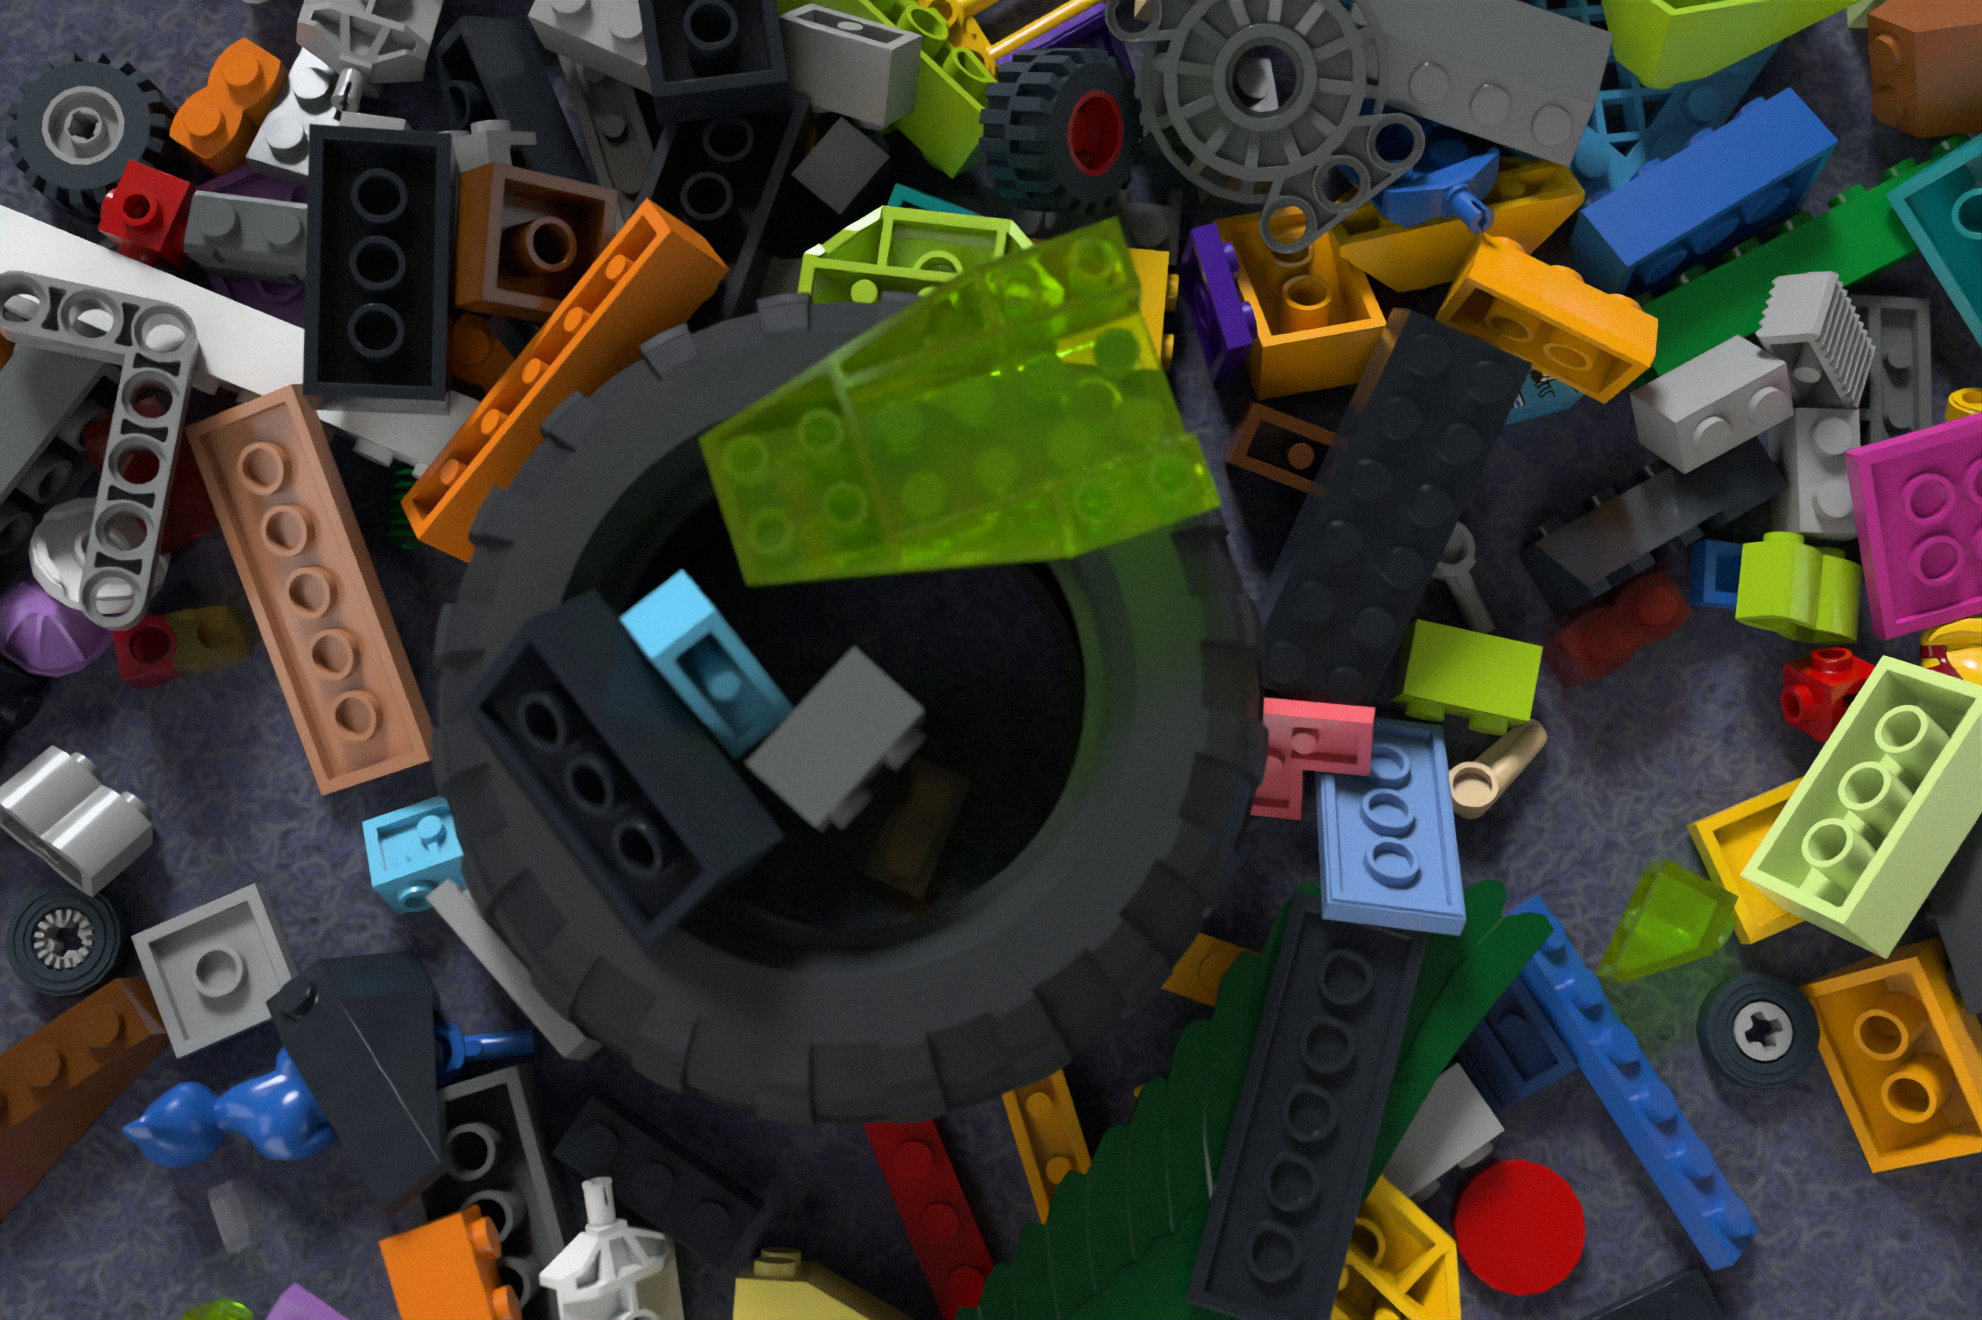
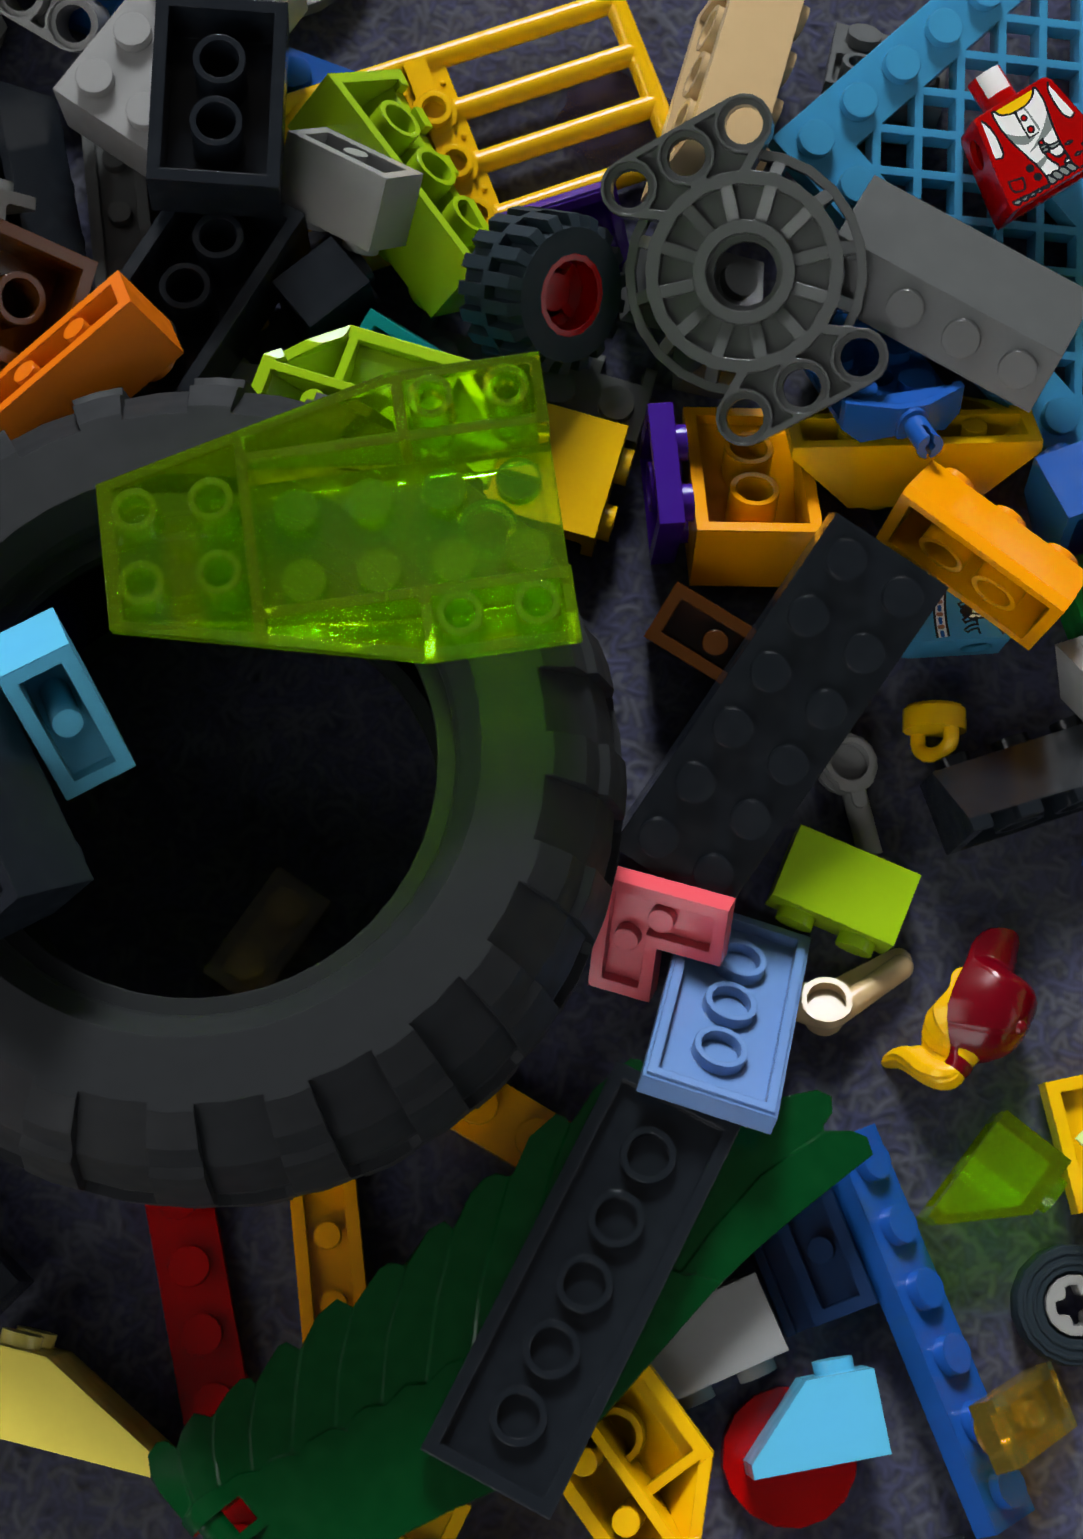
camera: 10 degrees right, 5 degrees down
dark grey brick [746,647,926,833] -> none
clear red brick [1542,572,1692,688] -> none
none -> medium azure slope [743,1355,892,1480]
none -> dark red hair [881,927,1038,1090]
none -> yellow tile [902,700,967,763]
none -> clear yellow plate [969,1361,1078,1475]

